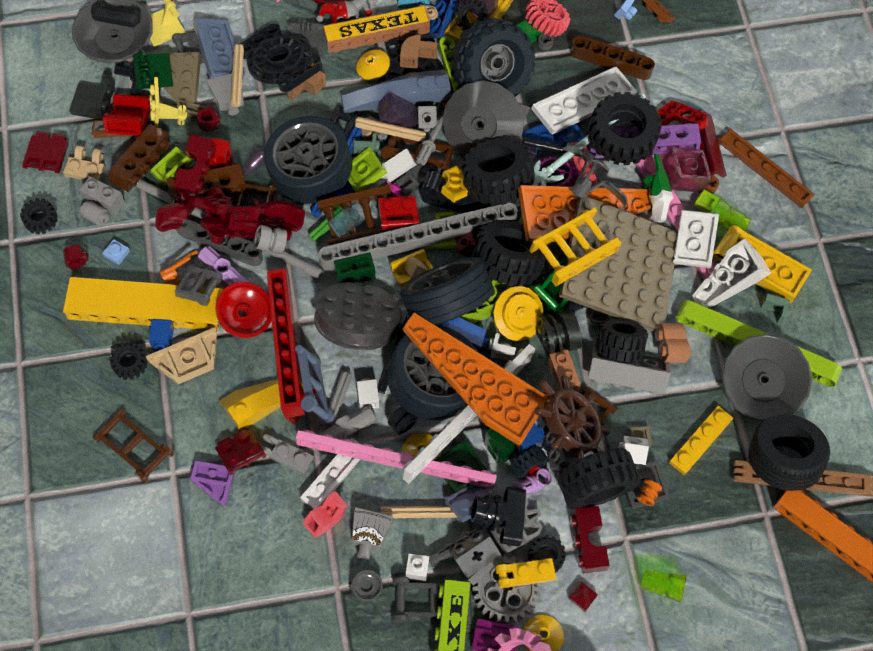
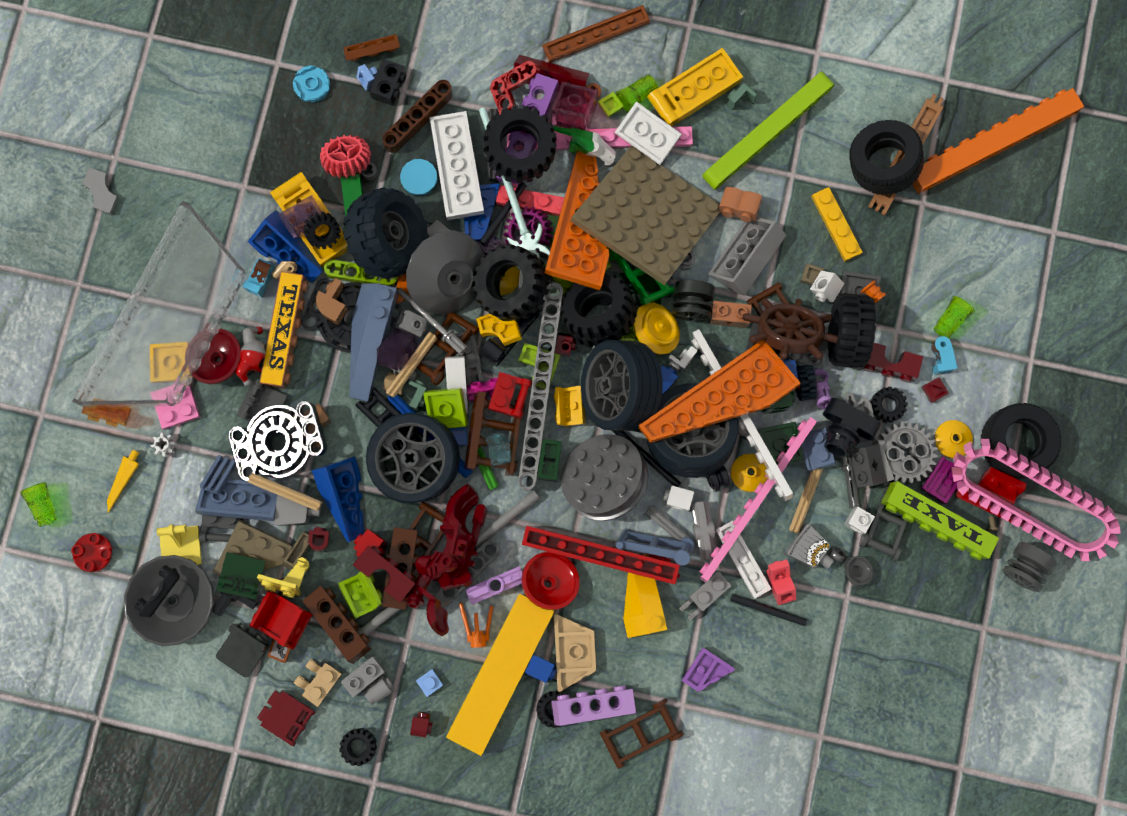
camera: 65 degrees left, 15 degrees up
dark grey plate [175,266,223,306] -> none
dark red plate [215,428,267,475] -> none
clear purple cone [242,149,265,179] -> none
light grey wheel [254,225,287,254] -> none
yellow dish [356,50,390,80] -> none
tan slope [404,256,428,279] -> none
yellow plate [495,558,556,588] -> none
yellow fence [530,208,622,287] -> none
dark grey plant [563,143,627,207] -> none
black tyre [596,319,648,362] -> none
white wedge [692,239,771,308] -> none
dark grey dish [722,334,812,422] -> none
none -> sand blue tile [200,455,237,495]
none -> blue wedge [312,456,364,542]
none -> black brick [369,59,407,106]
none -> medium azure tile [400,159,438,196]
none -> lavender brick [551,685,636,726]
none -> black bar [730,593,807,626]
none -> flat silver piece [829,547,846,562]
none -> medium azure leg [931,336,957,375]

